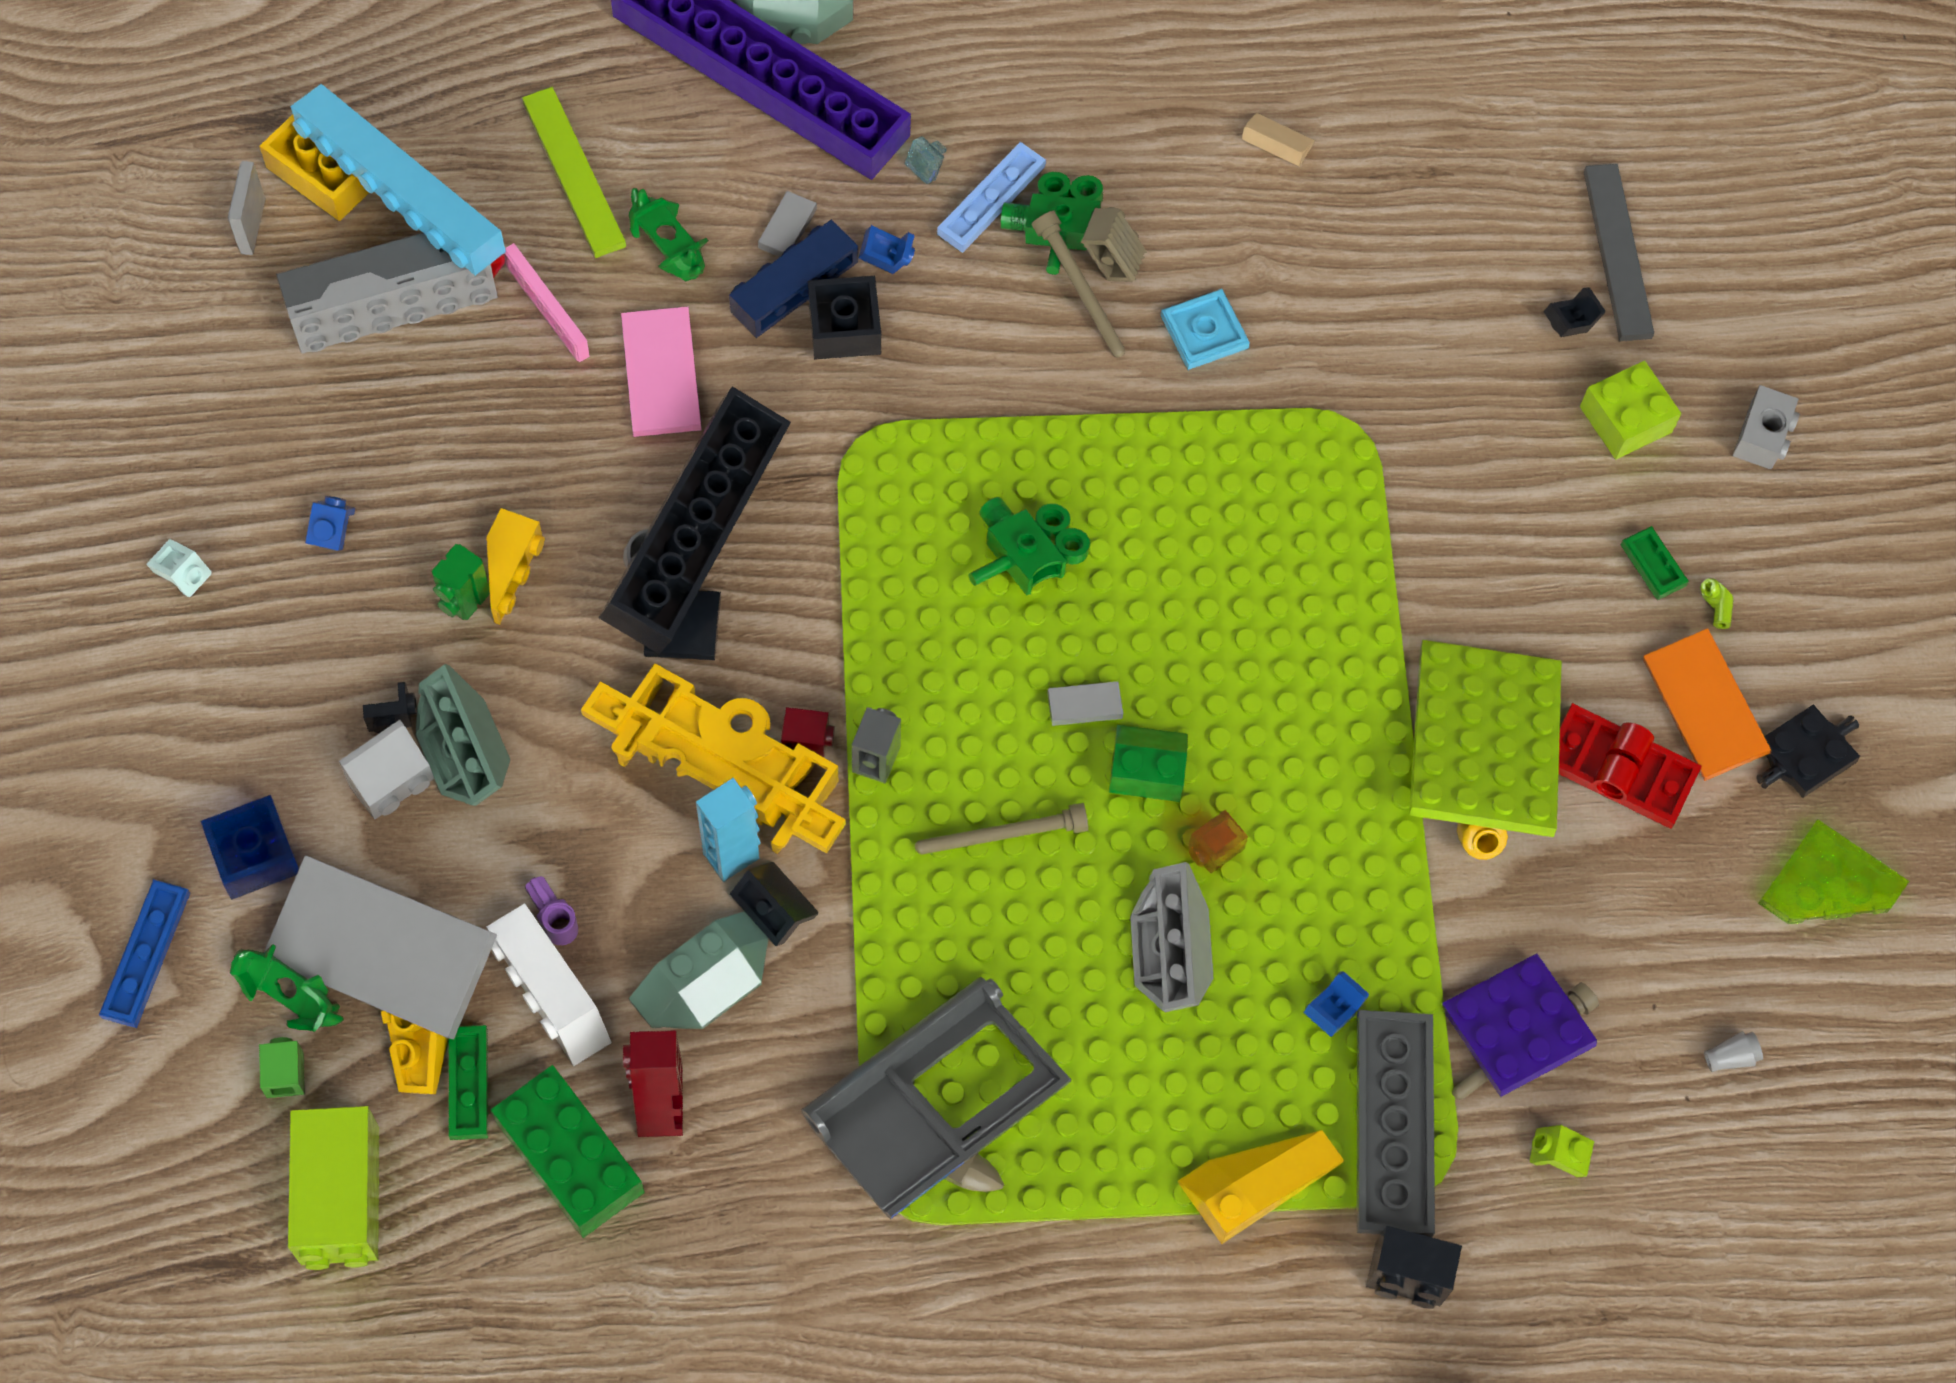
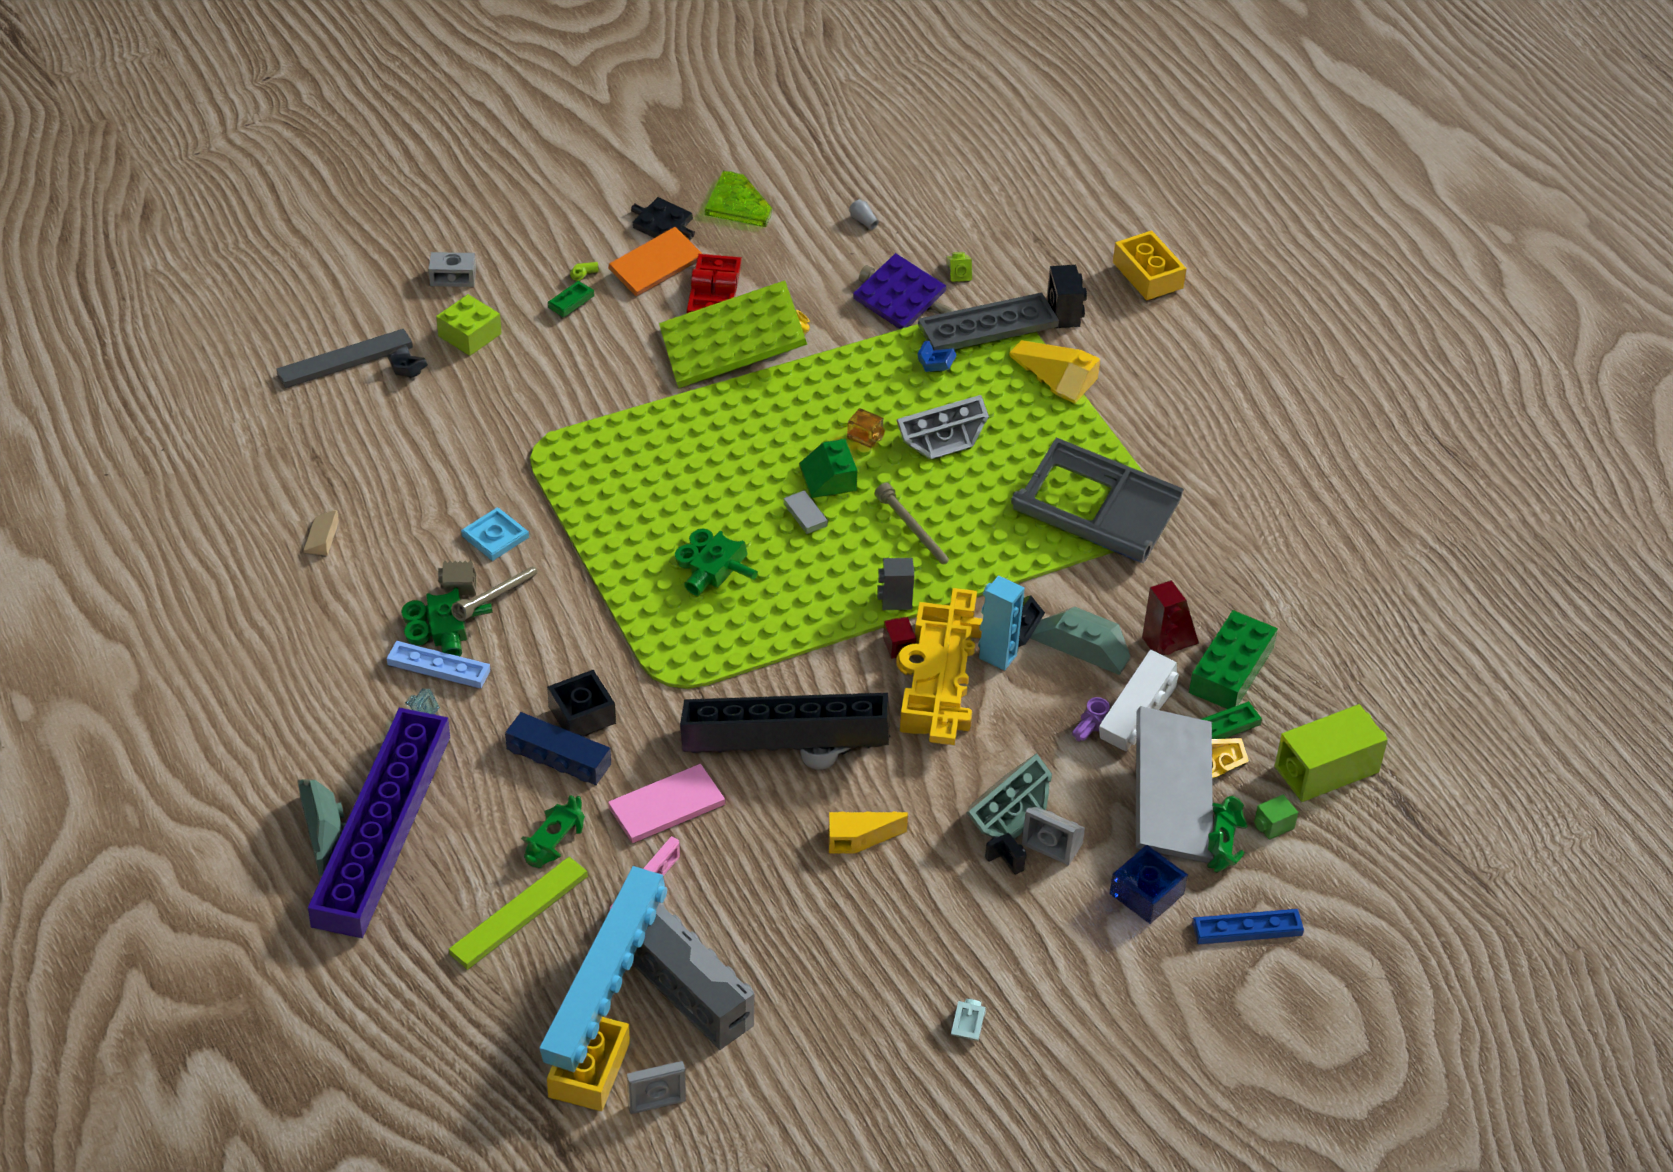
camera: 110 degrees left, 20 degrees down
blue bracket [305,496,356,551] -> none
green brick [431,544,490,620] -> none
light grey tile [758,191,817,257] -> none
blue bracket [858,225,915,274] -> none

